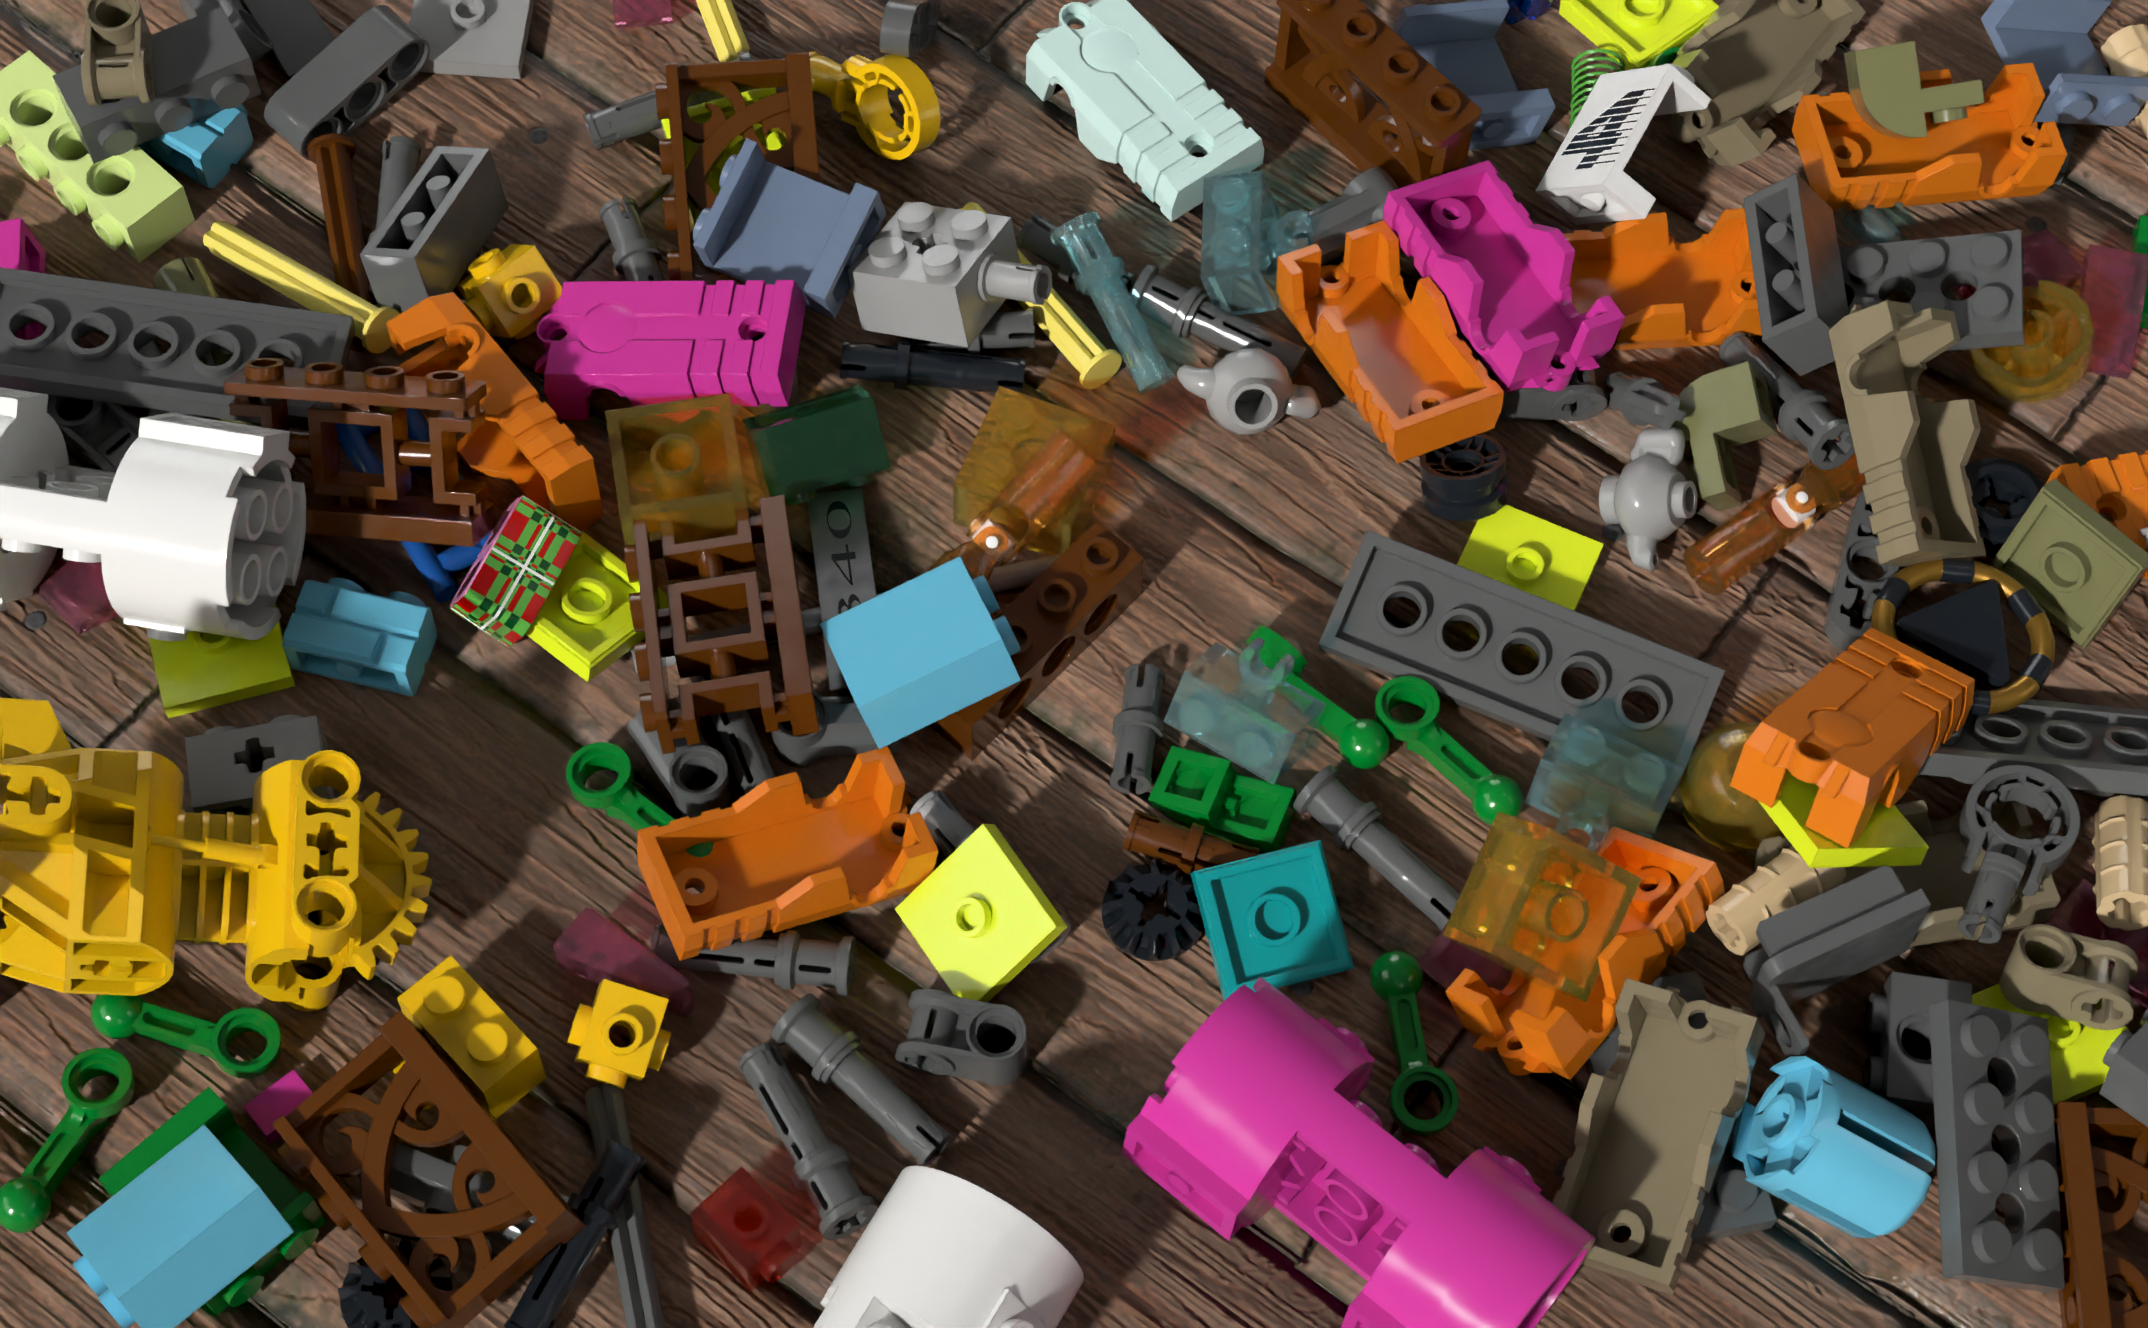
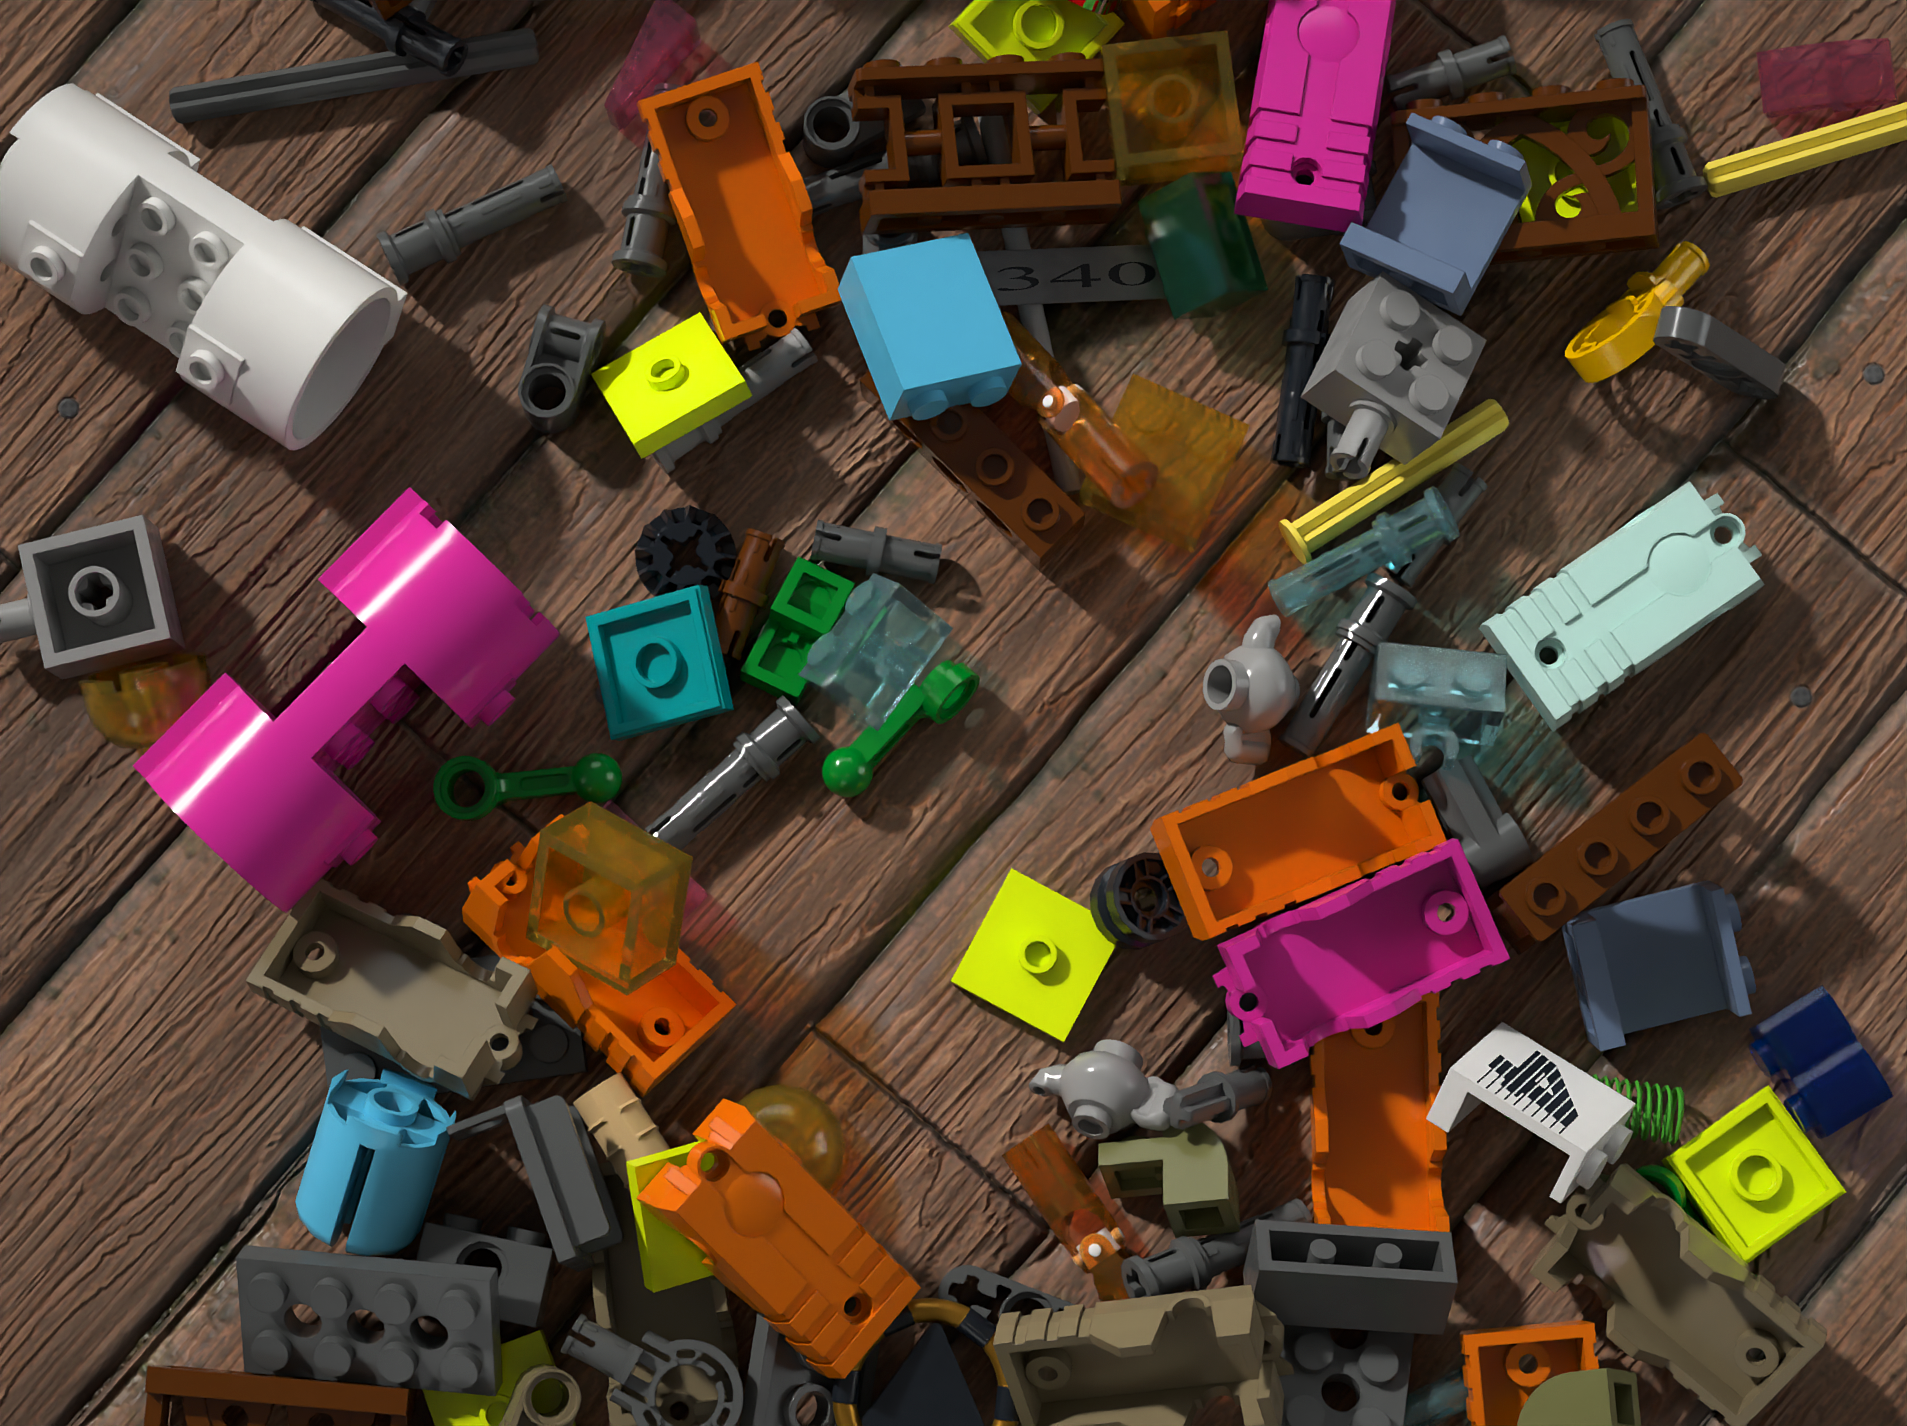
camera: 100 degrees right, 20 degrees up
green piece [566,742,714,857] -> none
yellow brick [567,979,671,1089] -> none
clear red brick [690,1167,802,1292] -> none
dark grey pin [770,993,953,1167] -> none
dark grey plate [1319,530,1725,792] -> none
green piece [1375,676,1524,826] -> none
clear light blue brick [1525,713,1685,857] -> none

